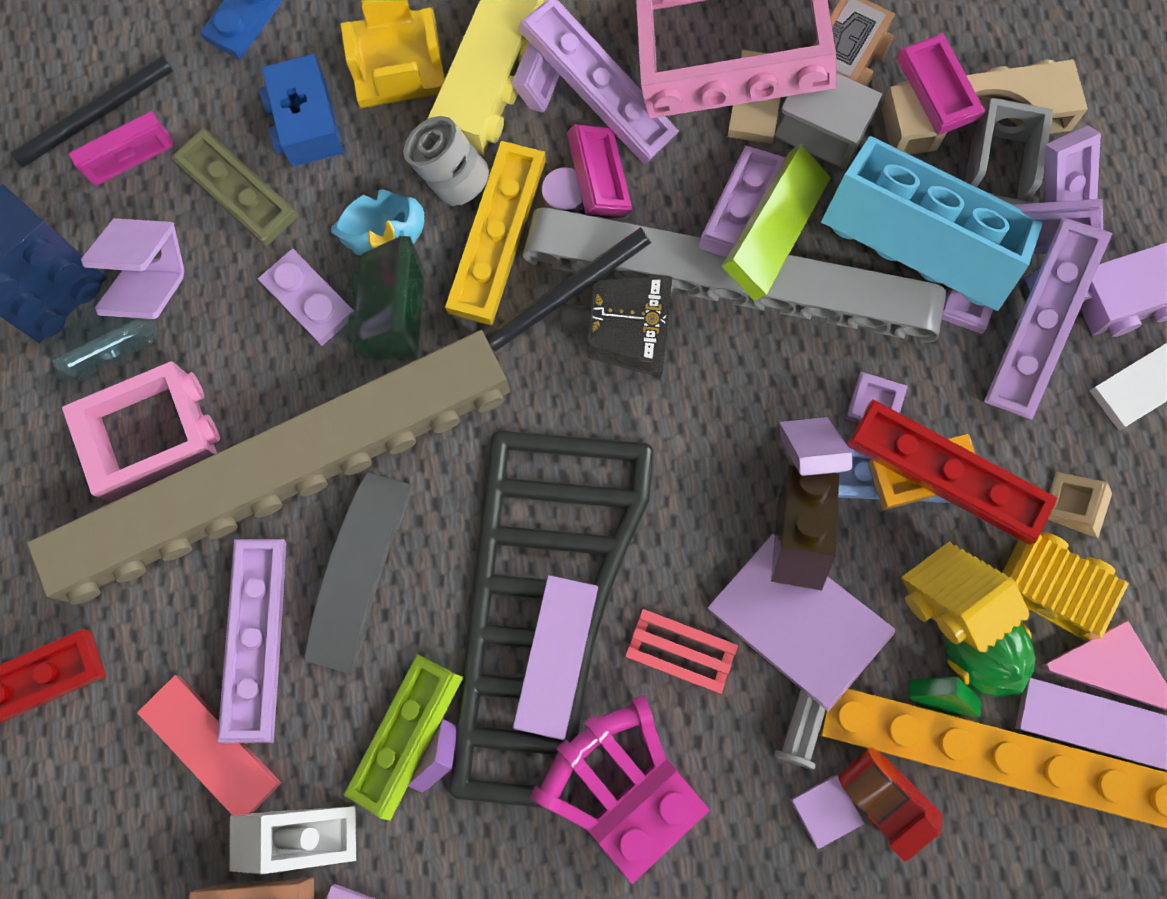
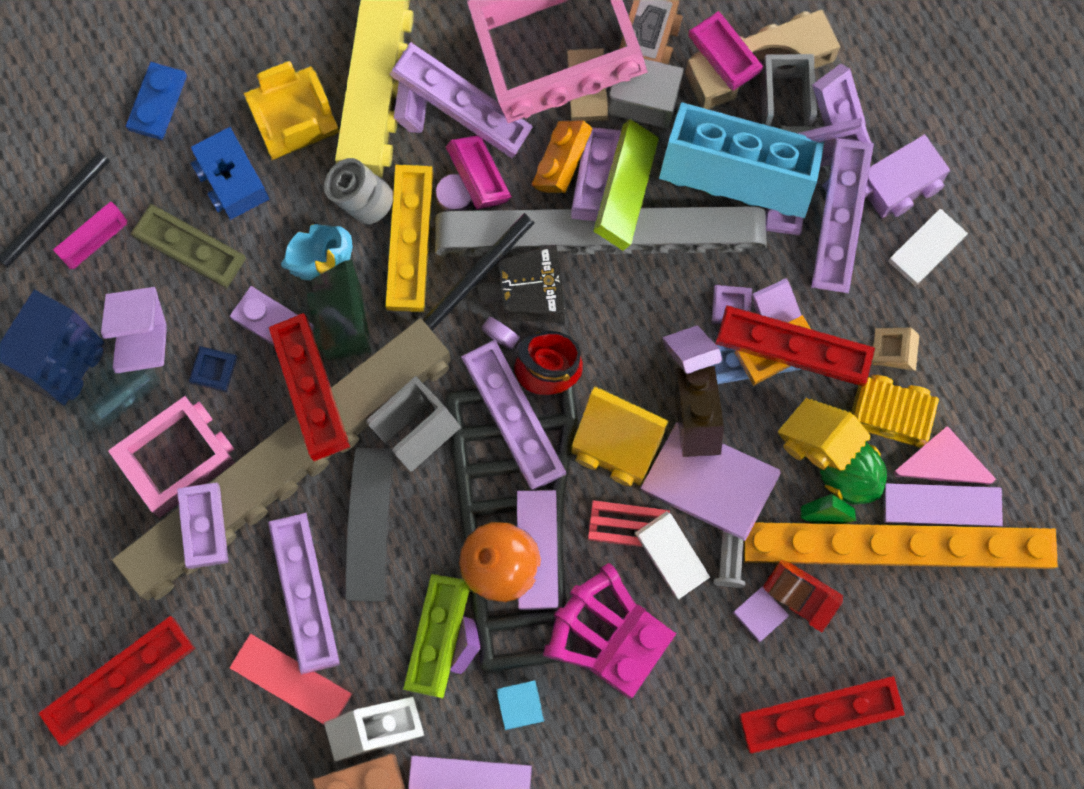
camera: 20 degrees left, 0 degrees up
none -> lavender plate [177,483,228,569]
none -> dark blue tile [188,346,237,393]
none -> red plate [268,313,350,462]
none -> light grey piece [366,376,461,471]
none -> orange cylinder [459,522,541,602]
none -> lavender tile [461,340,566,491]
none -> lavender tile [481,316,520,350]
none -> medium azure slope [496,681,544,730]
none -> red piece [514,331,583,395]
none -> light orange plate [531,121,593,193]
none -> yellow slope [571,386,668,487]
none -> white tile [635,511,710,599]
none -> lavender slope [752,278,801,323]

